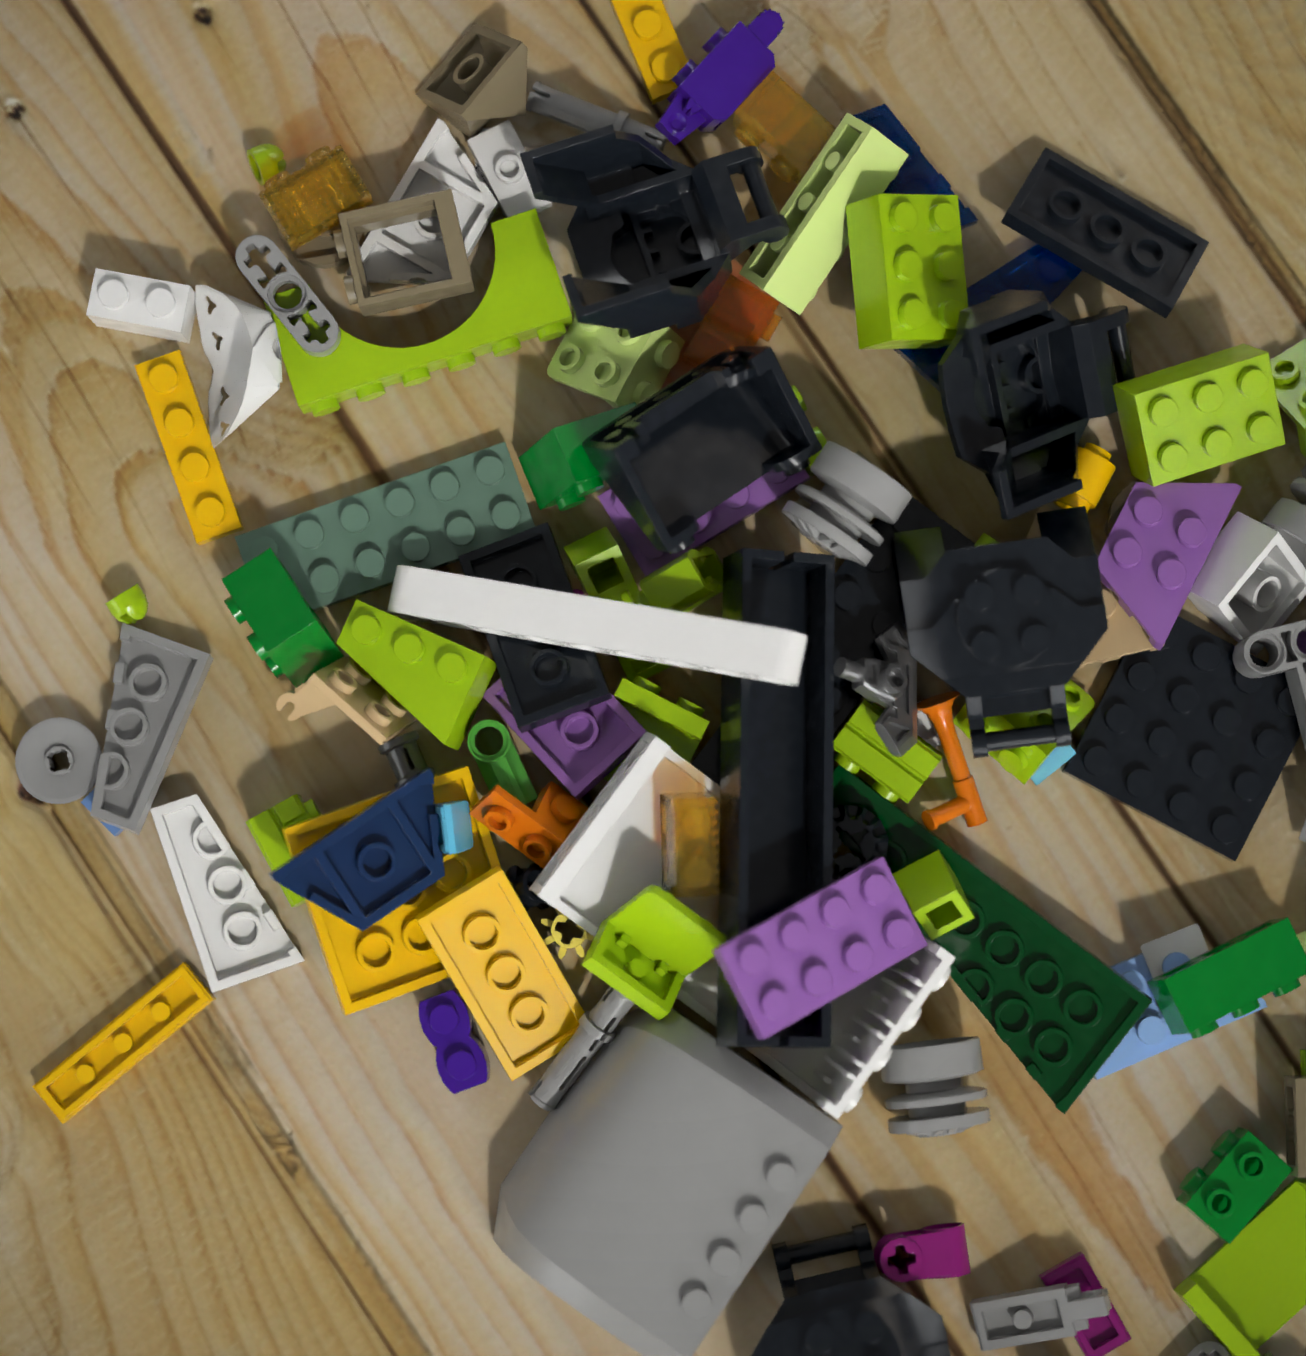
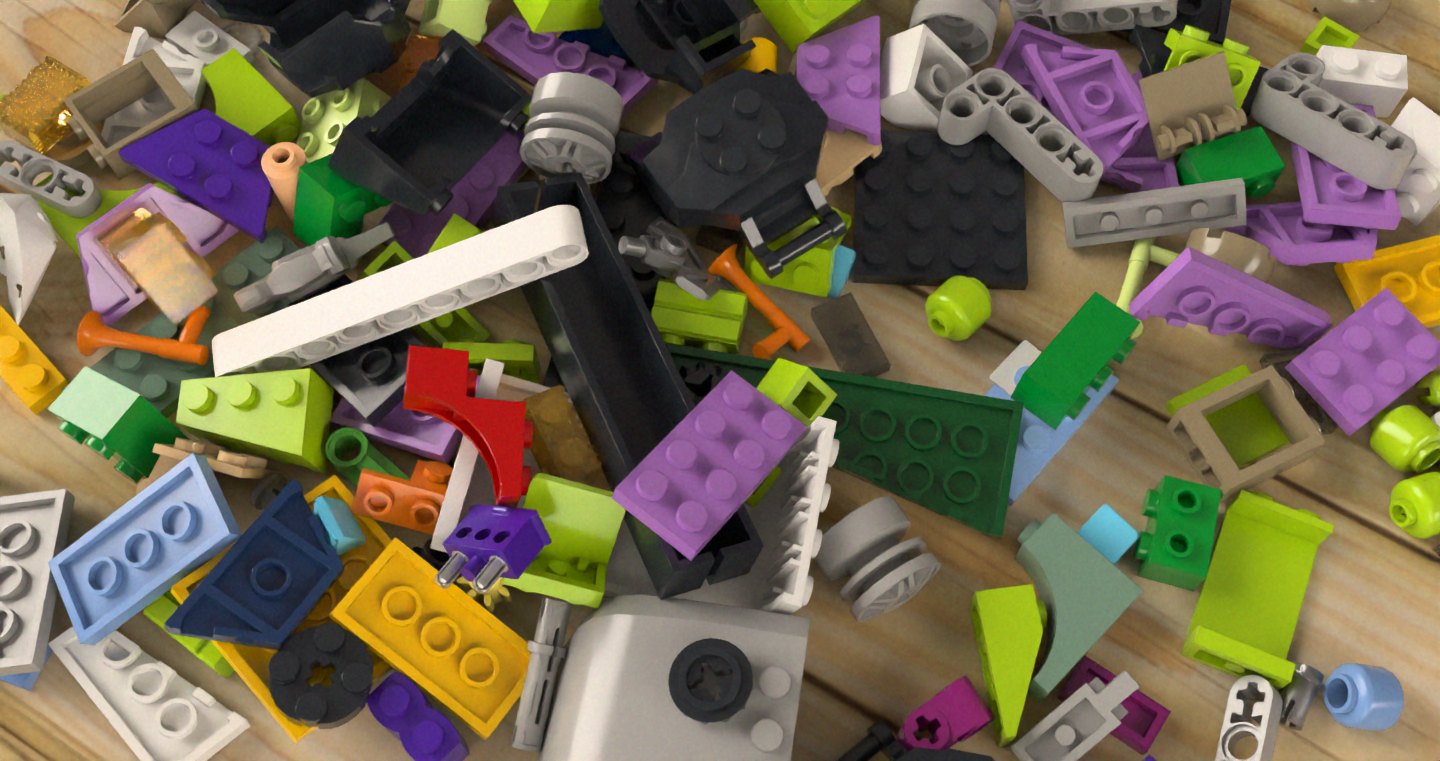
camera: 20 degrees left, 20 degrees down
none -> medium blue plate [48,453,242,645]
none -> wing [76,183,240,326]
none -> orange piece [77,304,211,366]
none -> clear yellow brick [97,207,219,325]
none -> dark purple wing [118,108,274,243]
none -> light grey animal [233,222,395,313]
none -> light nougat brick [261,142,309,221]
none -> black plate [268,623,374,729]
none -> red arch [403,345,534,508]
none -> dark purple piece [435,504,552,594]
none -> medium lavender wing [482,15,658,119]
none -> black gear [668,638,754,725]
none -> clear smoke plate [811,292,891,377]
none -> lime head [925,276,991,341]
none -> lime slope [968,584,1047,747]
none -> sand green arch [1014,512,1143,704]
none -> medium azure slope [1077,504,1140,564]

